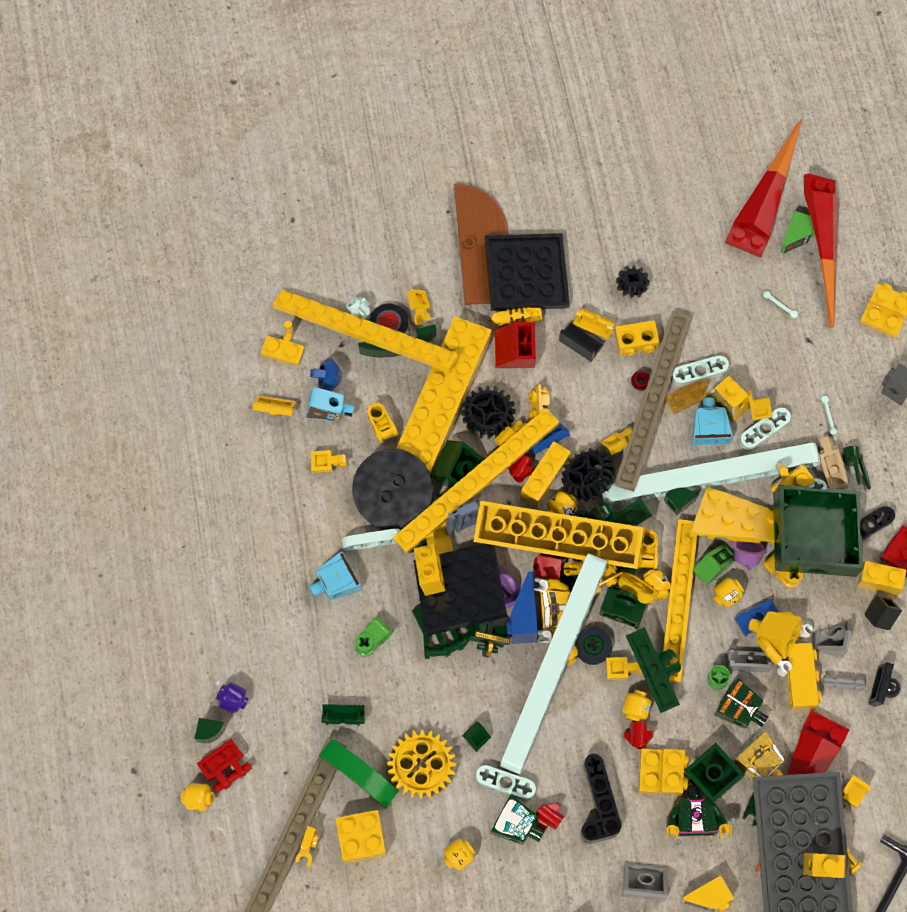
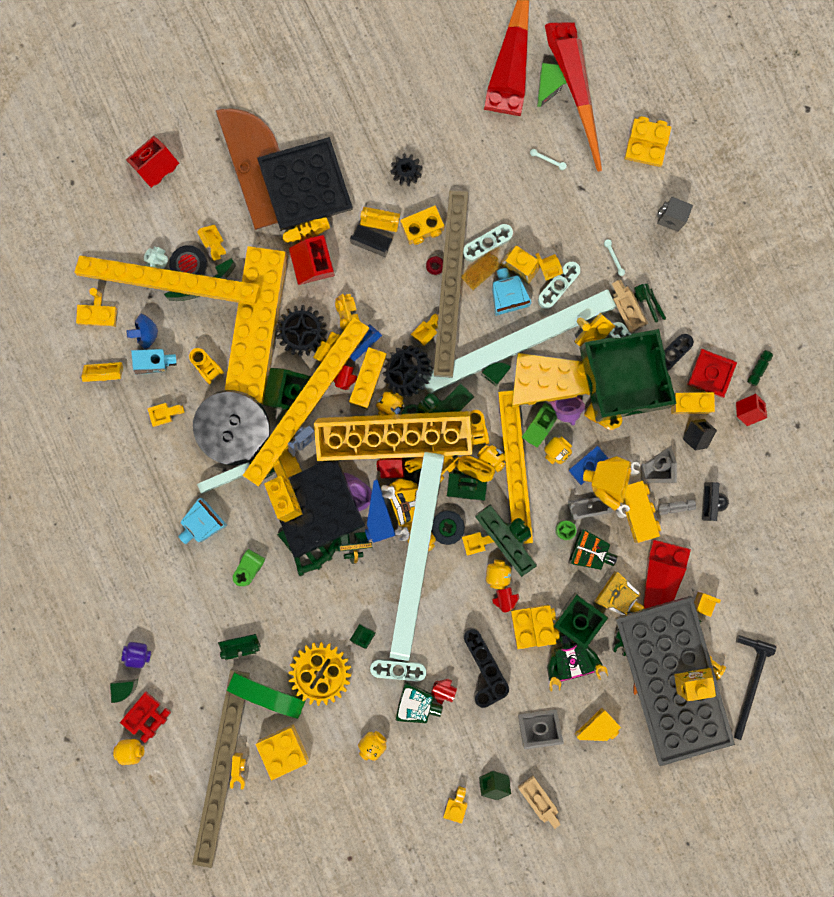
camera: 15 degrees left, 15 degrees up
none -> red slope [126,136,180,188]

